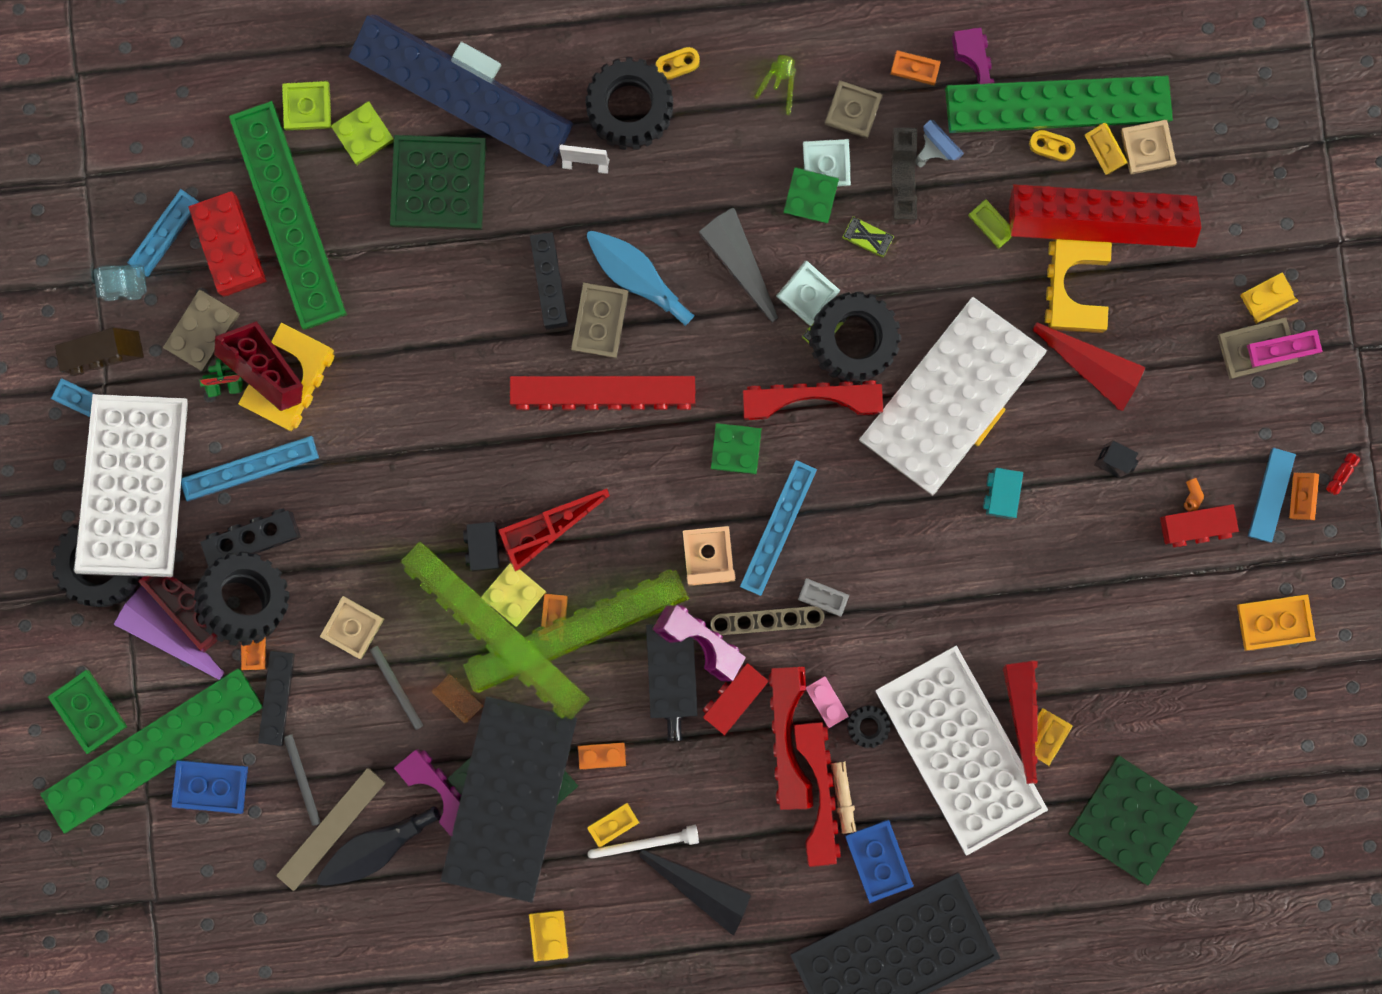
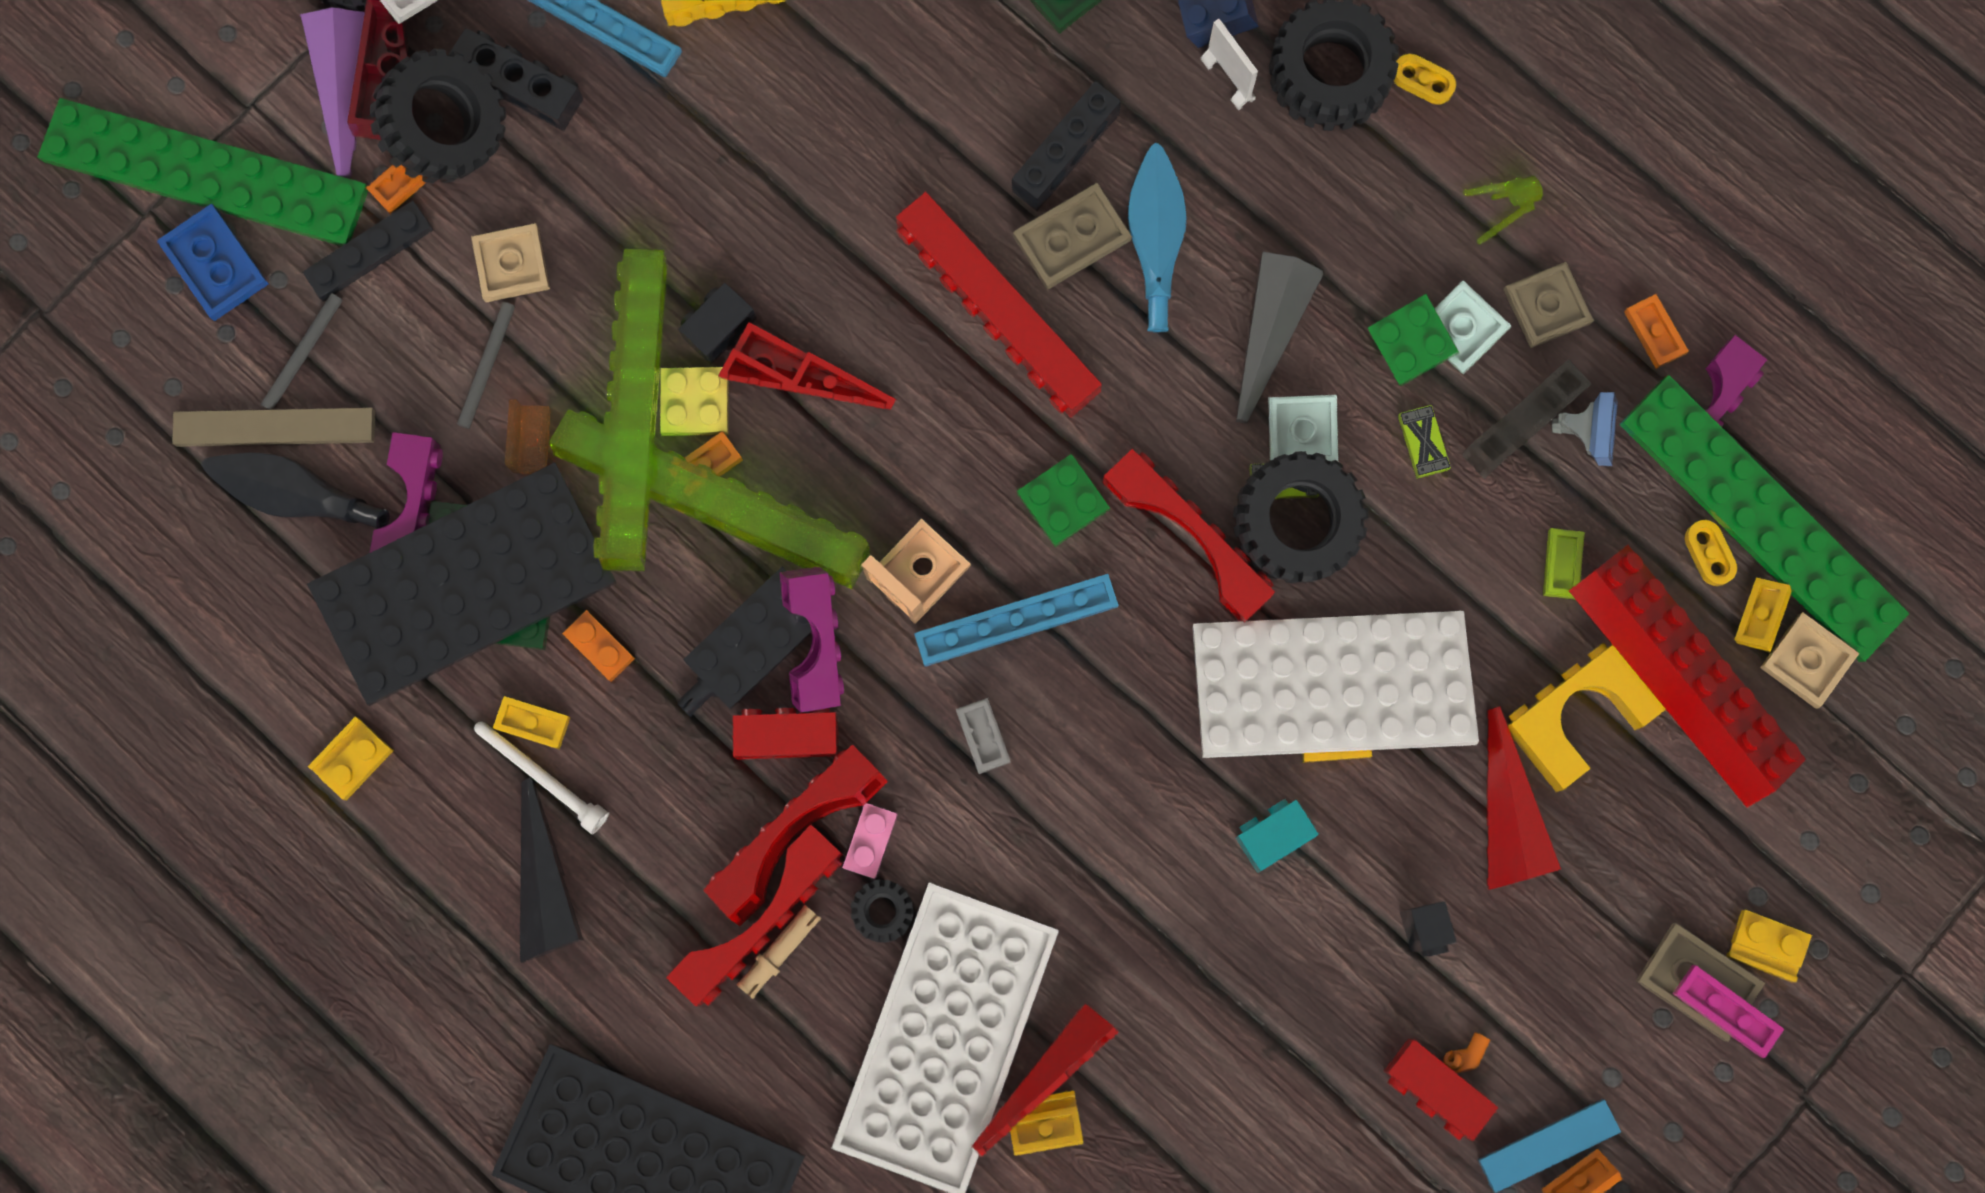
camera: 50 degrees right, 5 degrees down
green plate [48,670,128,754] -> none
dark tan beam [710,606,824,635] -> none
blue plate [845,819,914,903] -> none

